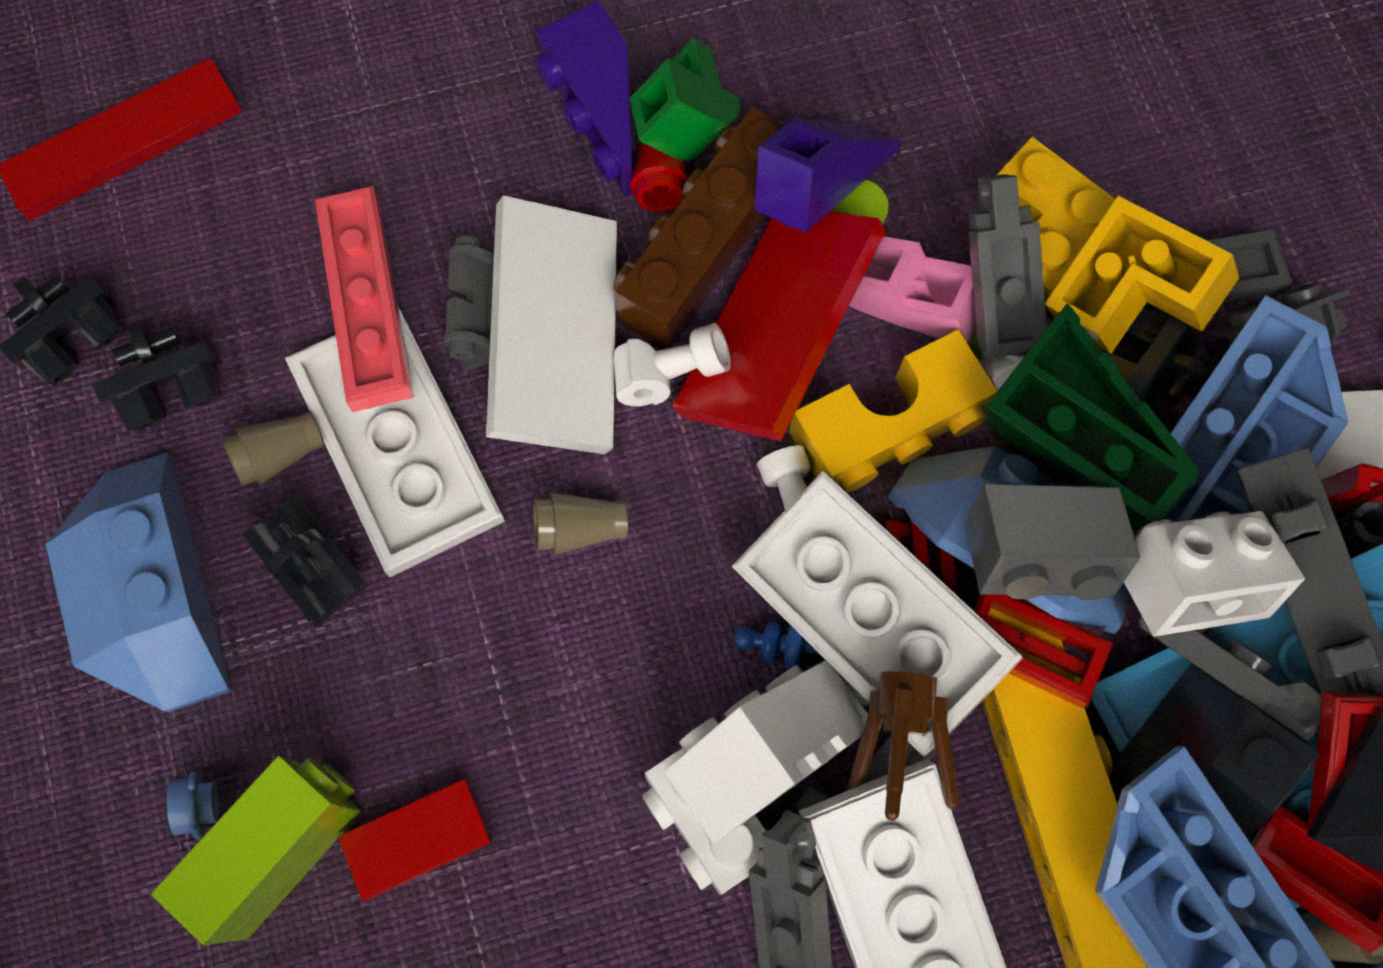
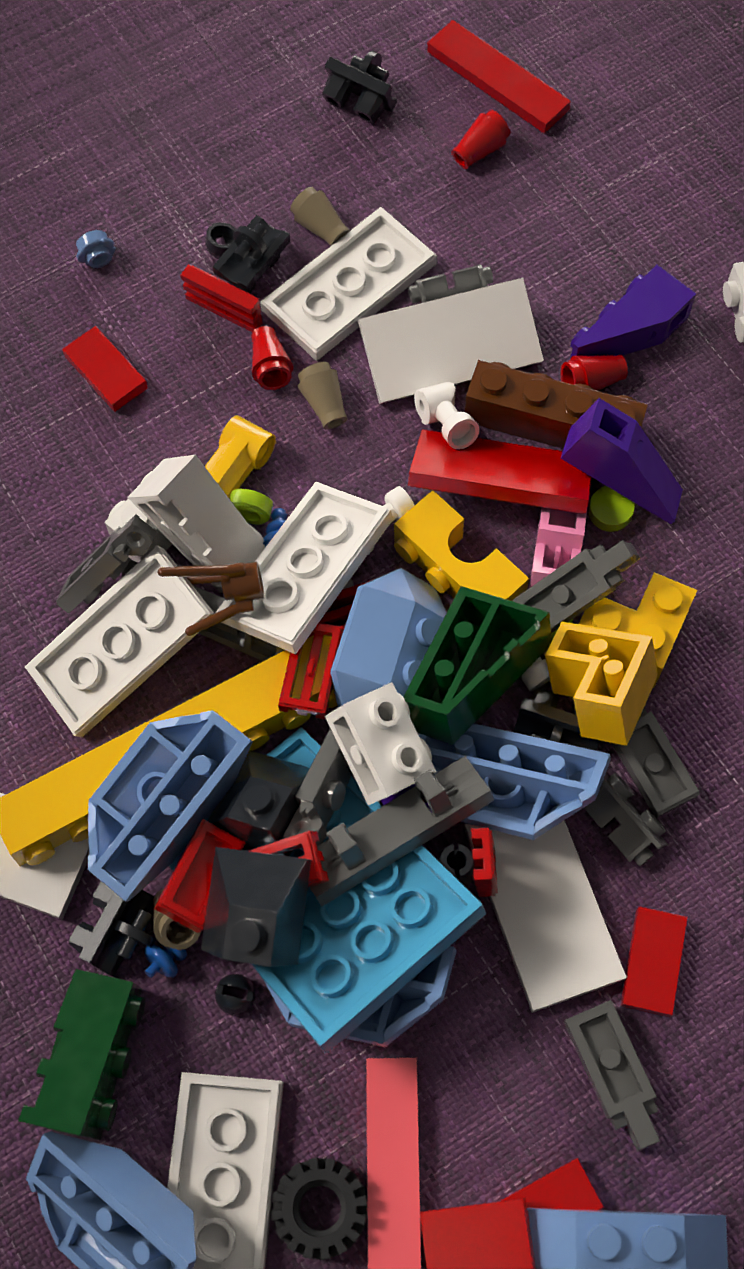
camera: 80 degrees right, 5 degrees down
medium blue wedge [46,452,232,713] -> none
black hips [91,319,222,430] -> none
lime brick [151,755,362,945] -> none
coral tile [315,186,414,413] -> none
green brick [630,38,740,160] -> none
dark grey brick [965,484,1140,600] -> none
none -> red tile [180,264,263,332]
none -> black hinge [205,222,236,259]
none -> yellow piece [205,415,276,498]
none -> lime tile [229,489,273,524]
none -> red cone [251,326,294,390]
none -> red cone [451,110,511,169]

